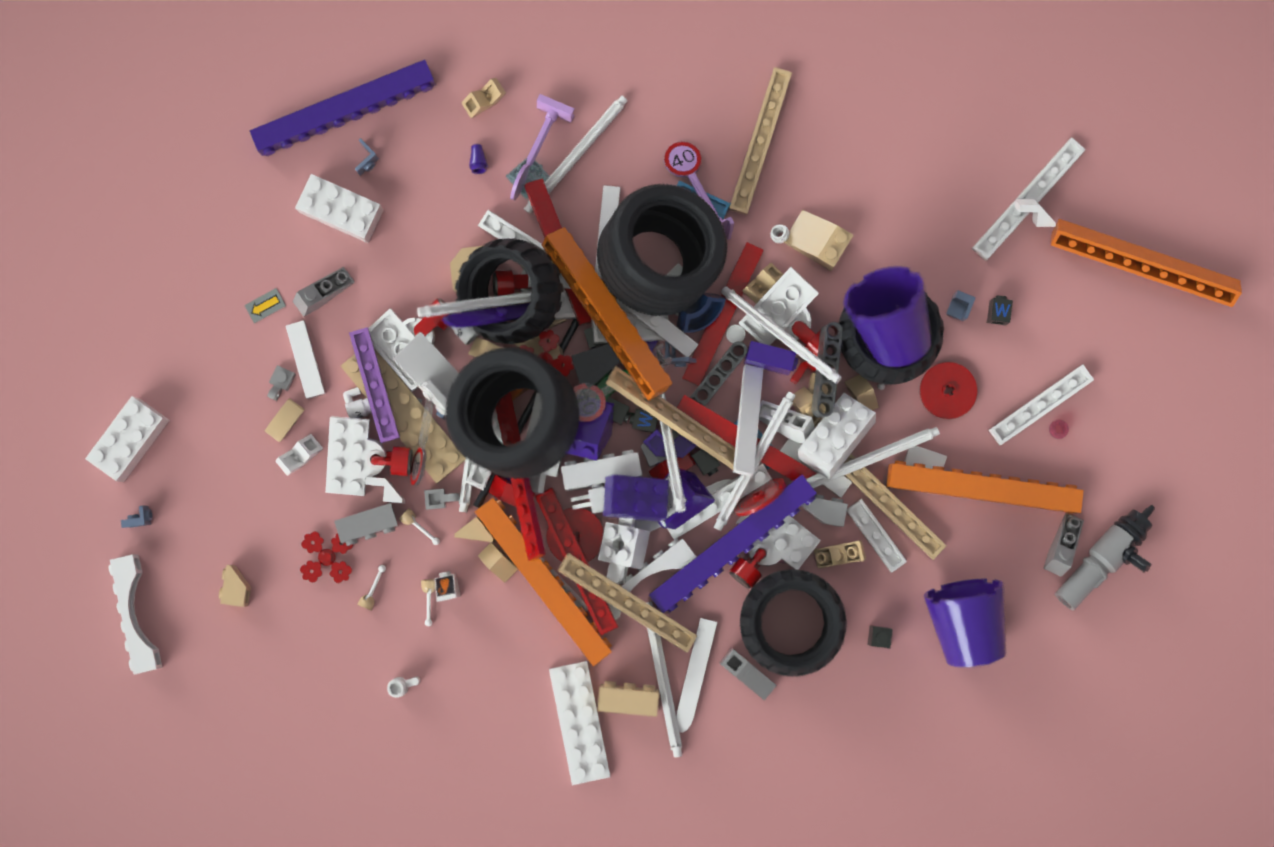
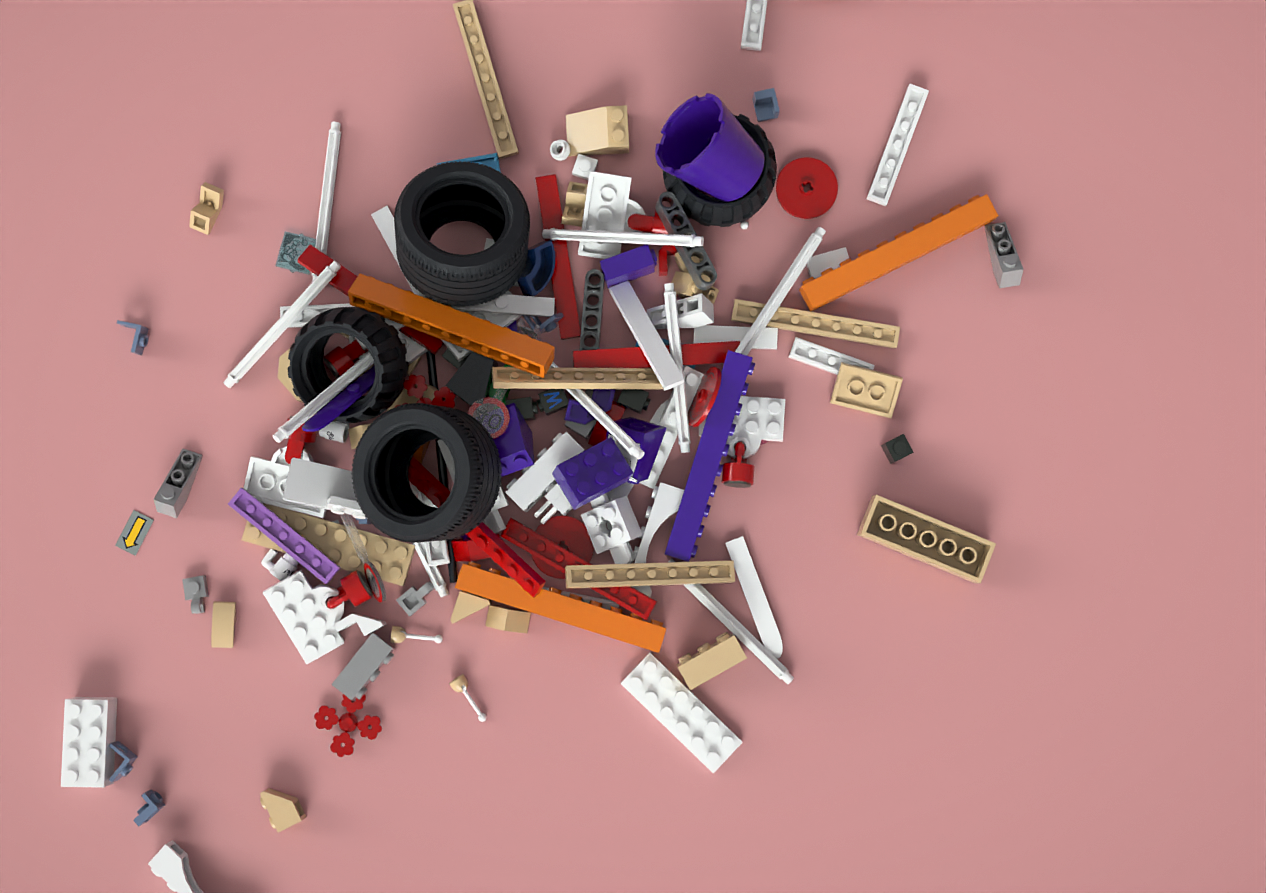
camera: 30 degrees left, 0 degrees up
dark purple brick [249,59,436,156] -> none
white slope [275,434,323,476] -> none
white tile [286,320,326,399] -> none
white brick [295,174,384,243] -> none
hinge [357,565,386,611] -> none
white piece [387,677,421,698] -> none
slope [435,571,461,602] -> none
dark purple cone [469,144,488,174] -> none
lavender piece [510,94,574,201] -> none
lavender piece [664,142,734,240] -> none
light grey slope [719,648,777,700] -> none
white piece [726,325,745,343] -> none
black tyre [740,569,847,677] -> none
white brick [798,393,876,480] -> none
light grey slope [801,494,848,527] -> none
tan slope [814,540,866,568] -> none
tan slope [844,374,879,411] -> none
dark purple cone [924,578,1006,668] -> none
pearl dark grey brick [987,296,1013,326] -> none
clear pink plate [1049,420,1069,439] -> none
light grey piece [1055,505,1155,610] -> none
none -> sand blue bracket [109,741,138,782]
none -> white piece [223,260,341,388]
none -> white plate [572,154,598,180]
none -> tan tile [830,362,903,419]
none -> tan brick [857,495,996,583]

